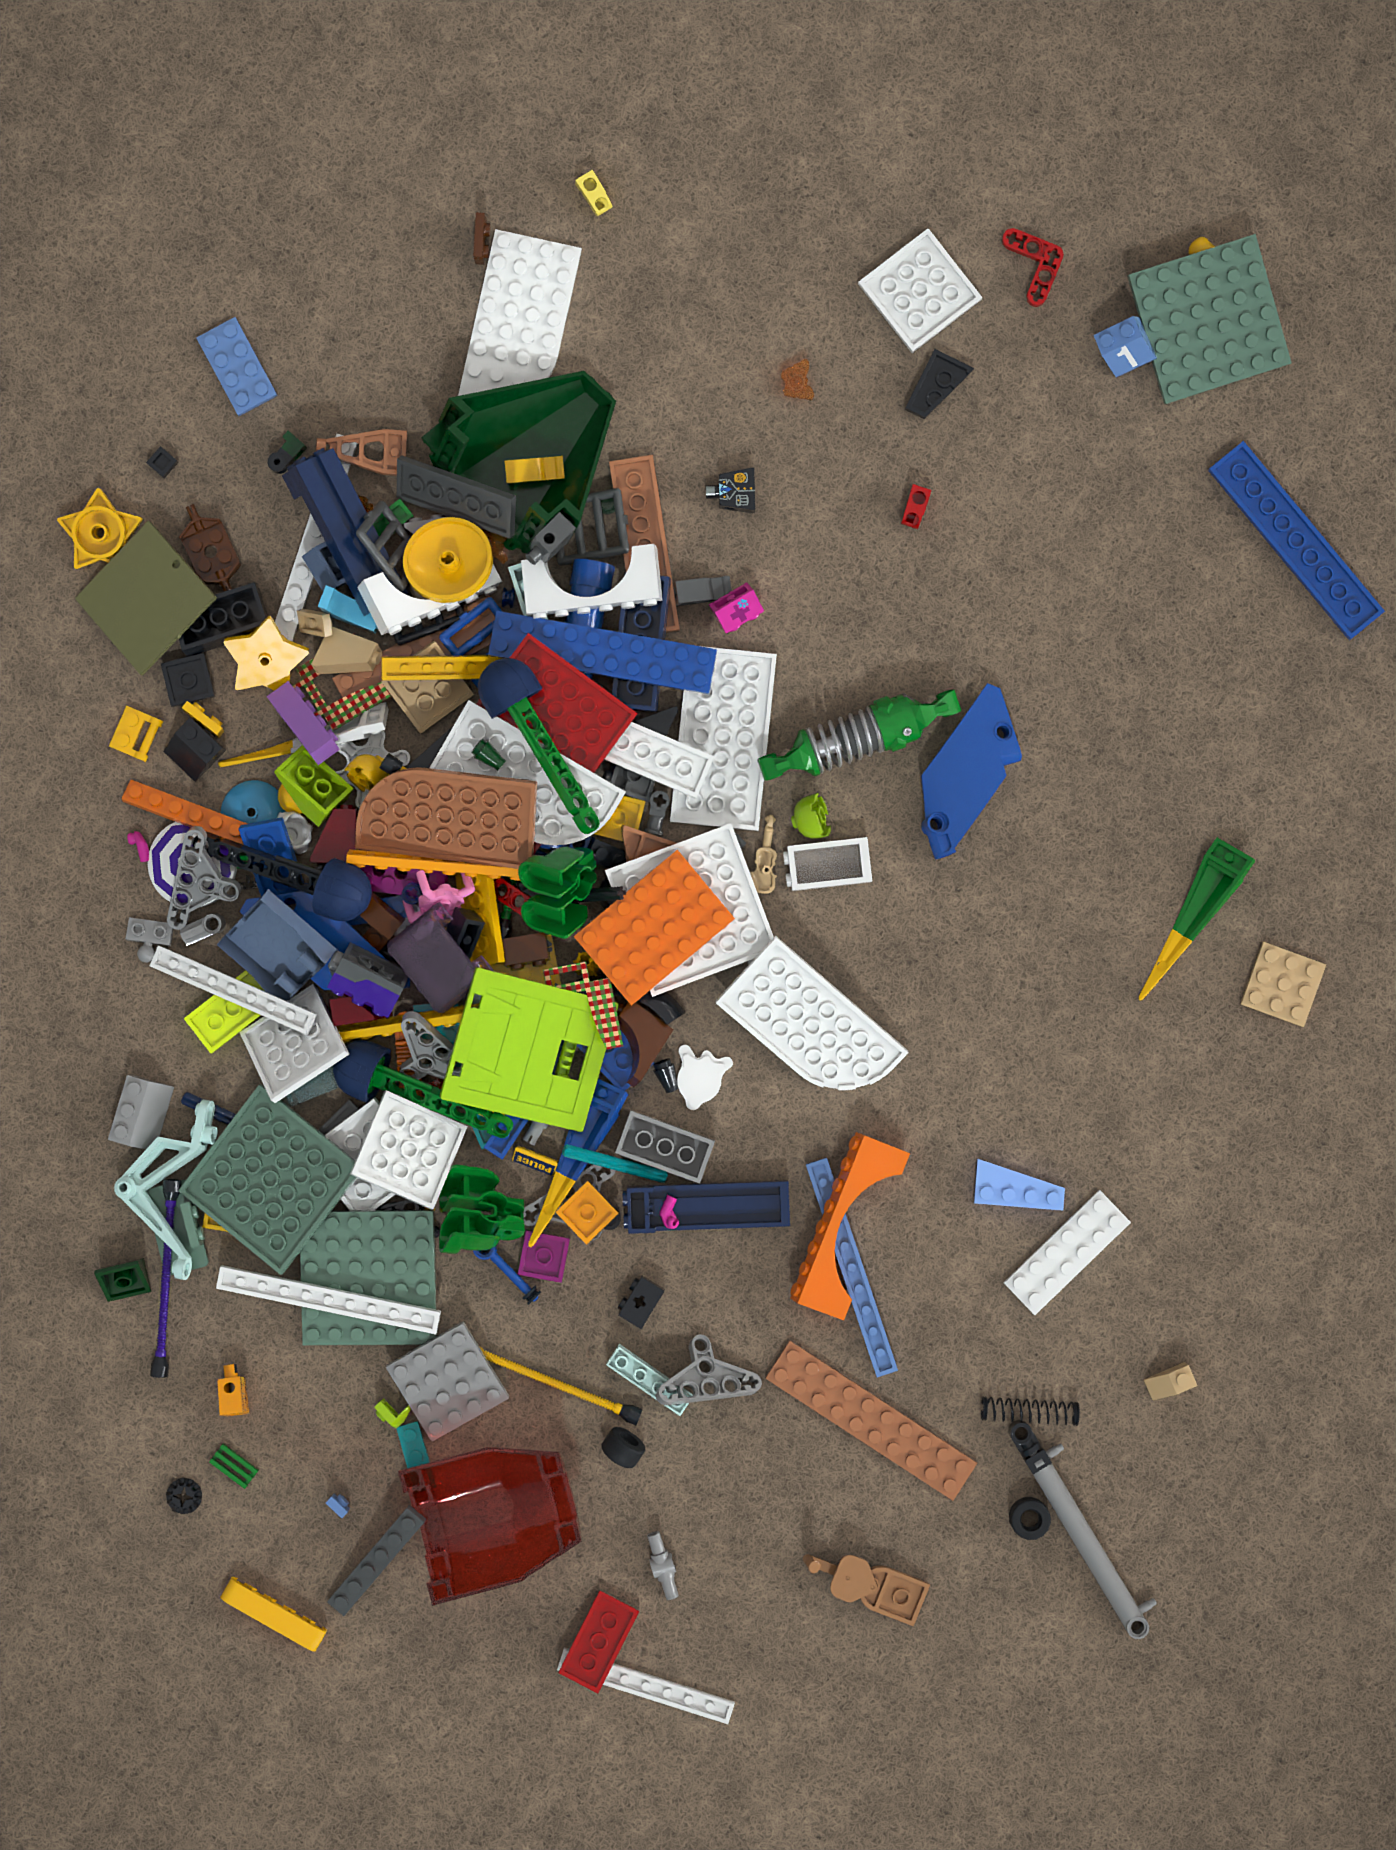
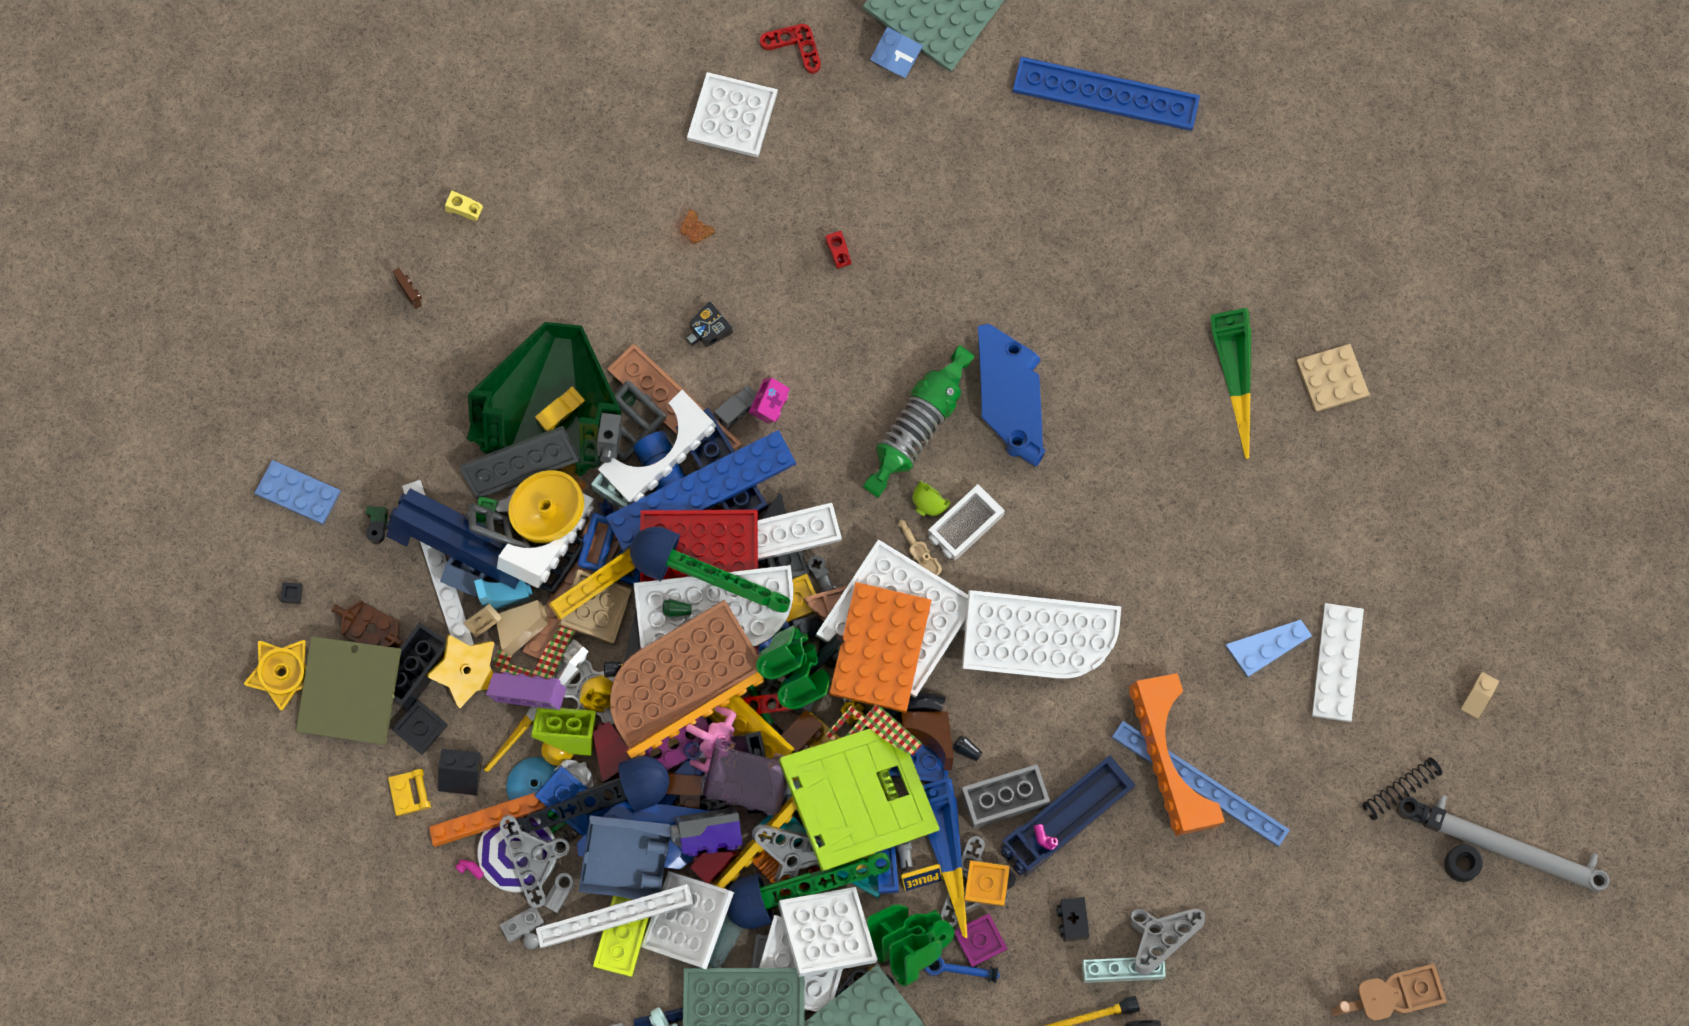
camera: 30 degrees left, 15 degrees down
yellow plate [182,701,224,738] -> none
nougat plate [316,429,407,476] -> none
white plate [458,229,582,396] -> none
teal axle [562,1144,668,1183] -> none
white plate [670,646,777,831] -> none
white tile [677,1045,733,1110] -> none
nougat plate [765,1340,977,1501] -> none
black wing [905,349,974,419] -> none

